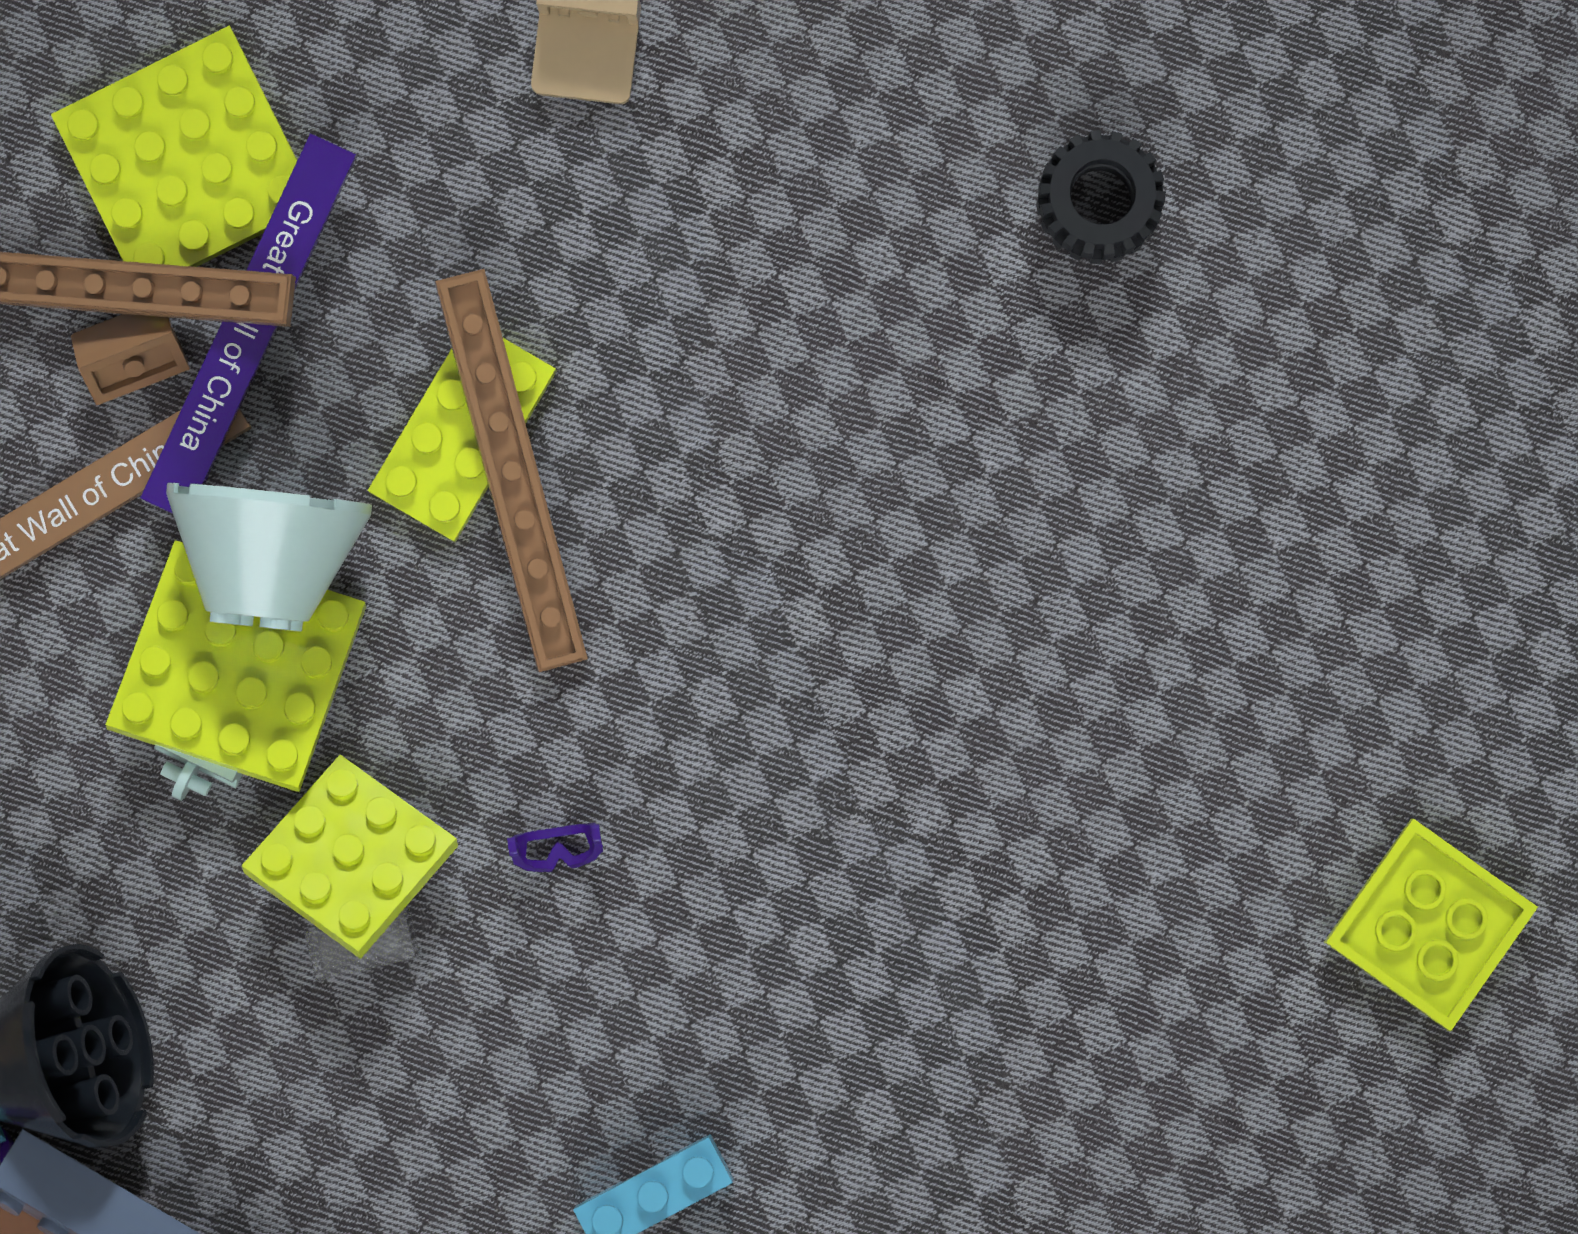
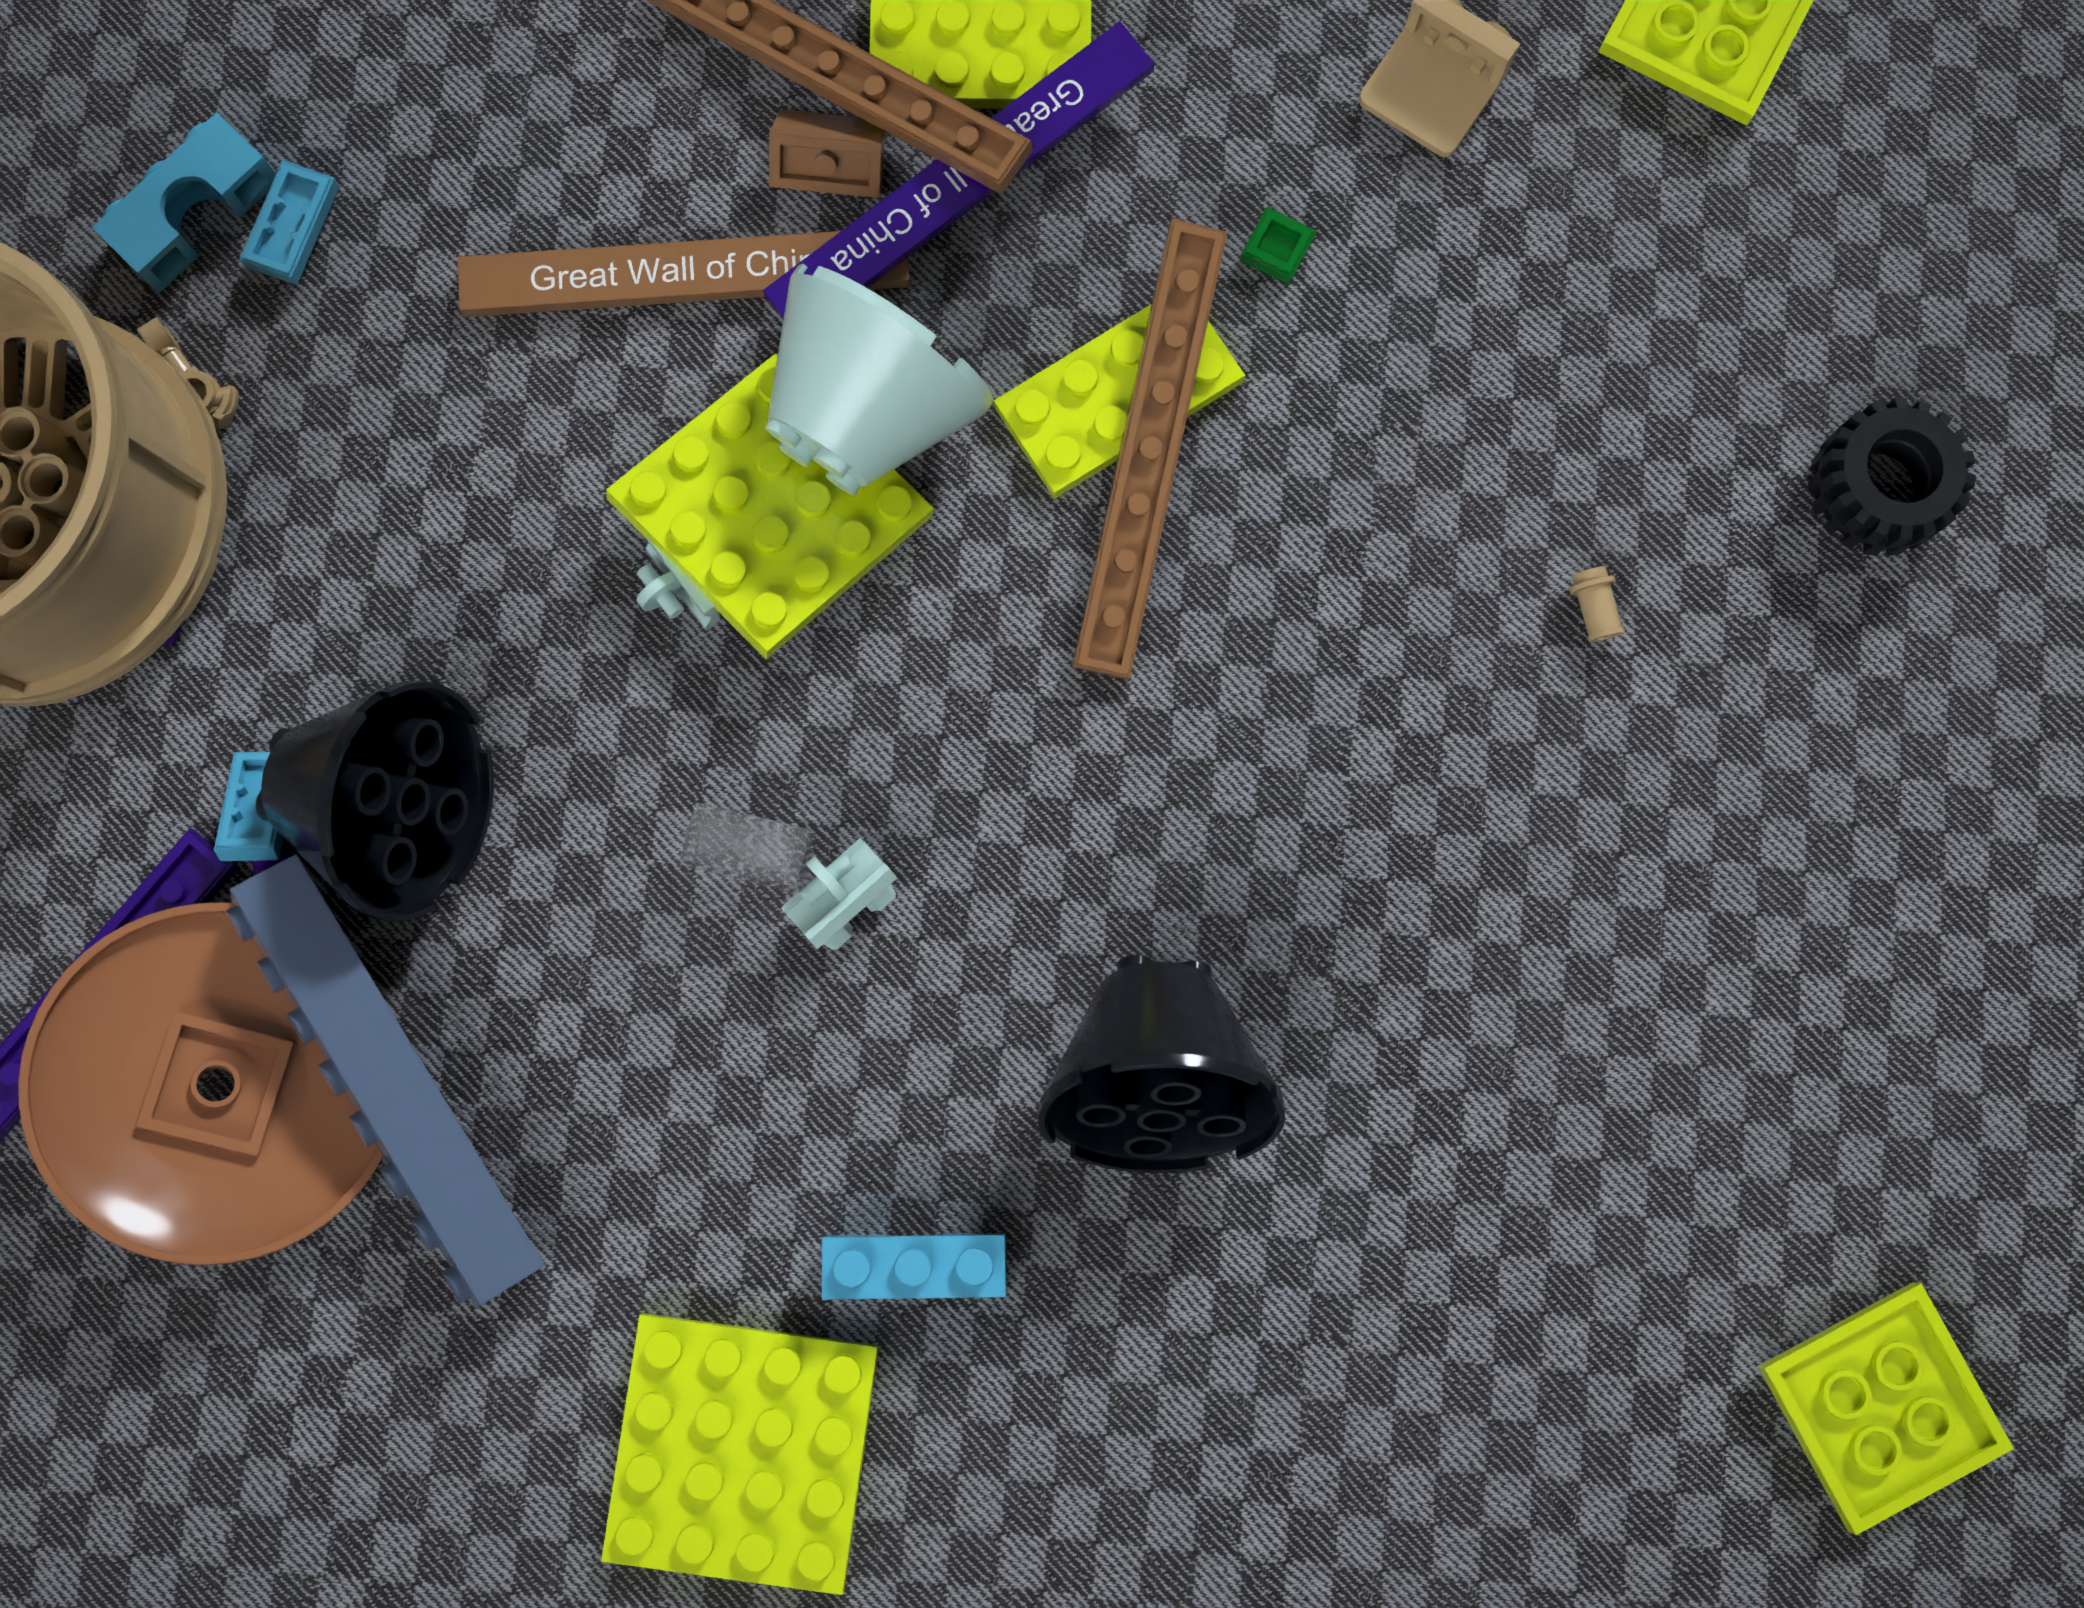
camera: 20 degrees right, 5 degrees down
neon yellow plate [242,755,458,959] -> none
dark purple helmet [507,823,603,872] -> none
none -> light aqua hips [781,838,897,950]
none -> black cone [1038,955,1285,1173]
none -> green tile [1240,207,1317,285]
none -> tan pin [1569,566,1625,643]

